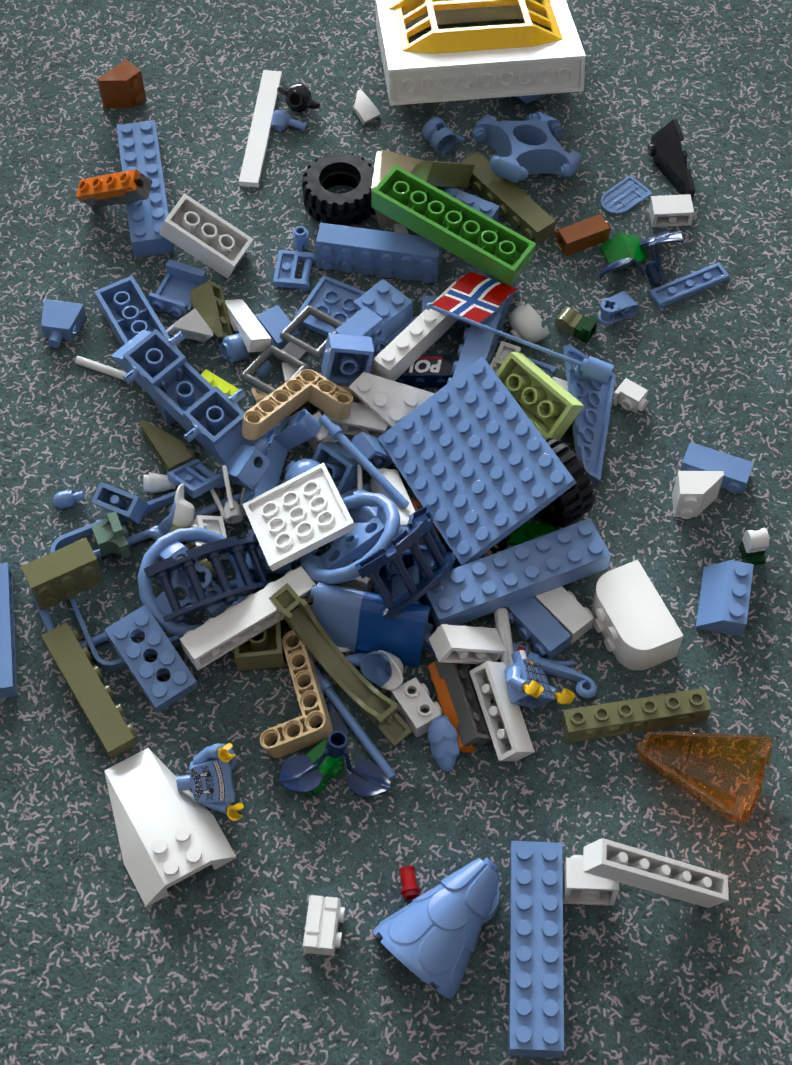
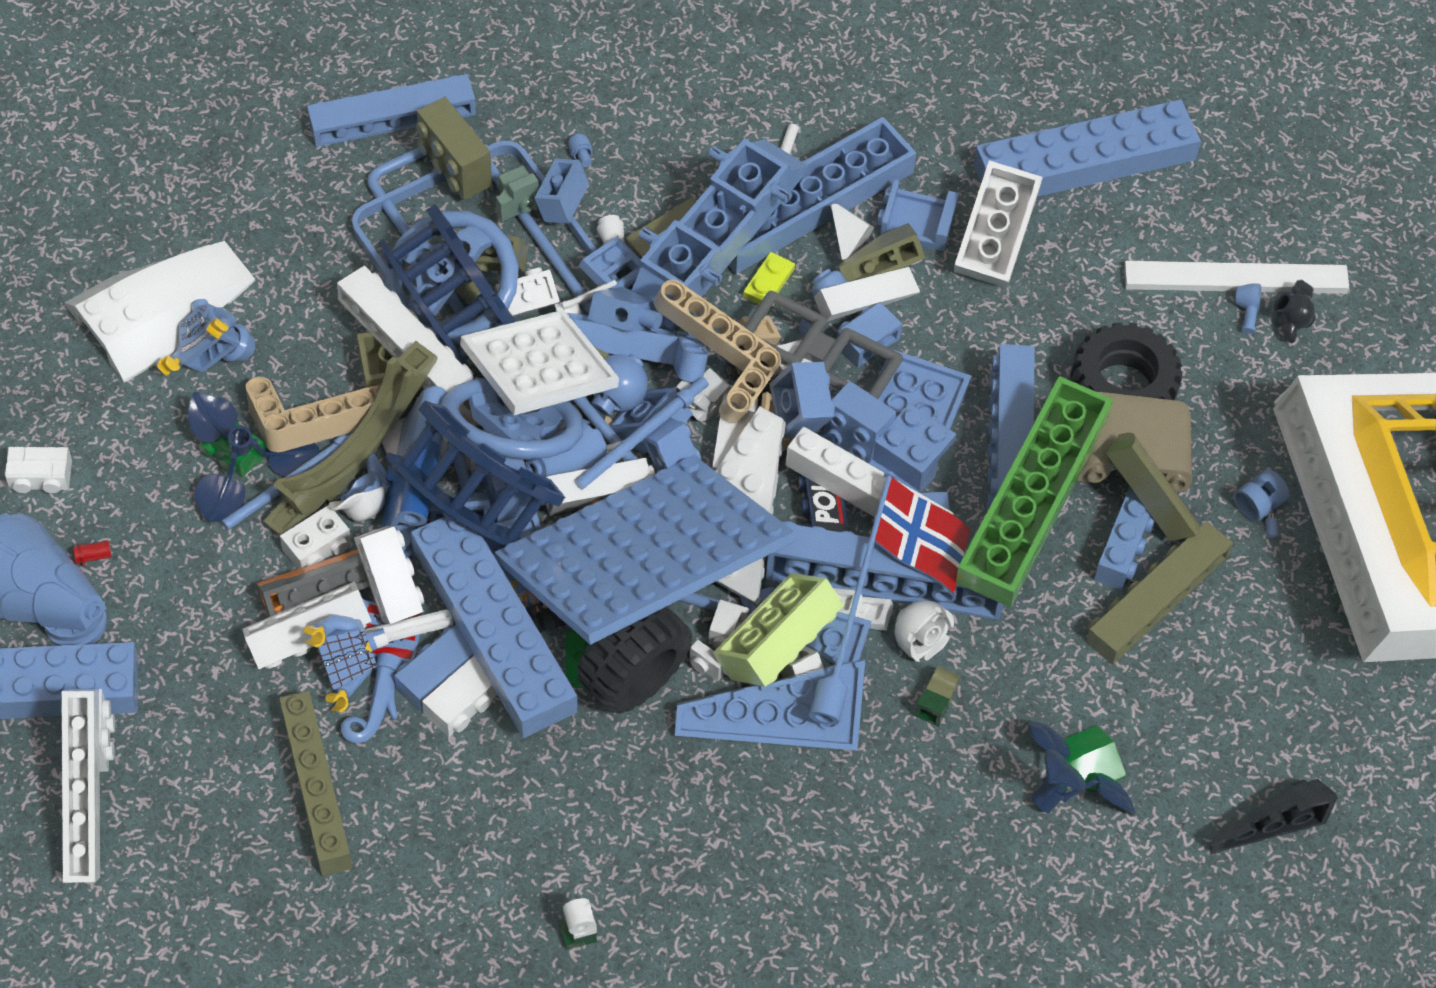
camera: 80 degrees right, 0 degrees up
medium blue torso [41,299,86,348] -> none
olive brick [41,622,137,760] -> none
orange piece [76,169,153,208] -> none
dark orange slope [97,59,146,109] -> none
medium blue brick [104,605,197,713] -> none
white hair [142,484,195,540] -> none
medium blue plate [273,250,315,291] -> none
medium blue pin [292,226,309,251] -> none
medium blue arm [427,715,459,771] -> none
medium blue piece [472,111,582,183] -> none
dark orange brick [554,214,611,256] -> none
white brick [592,560,684,670] -> none
medium blue piece [598,291,639,326] -> none
medium blue window [600,175,653,215] -> none
white brick [612,378,648,413] -> none
clear orange cone [636,732,773,826] -> none
medium blue tile [648,262,730,309] -> none
white brick [649,194,694,227] -> none
white slope [672,471,724,519] -> none
medium blue brick [680,442,754,494] -> none
medium blue slope [695,560,754,637] -> none

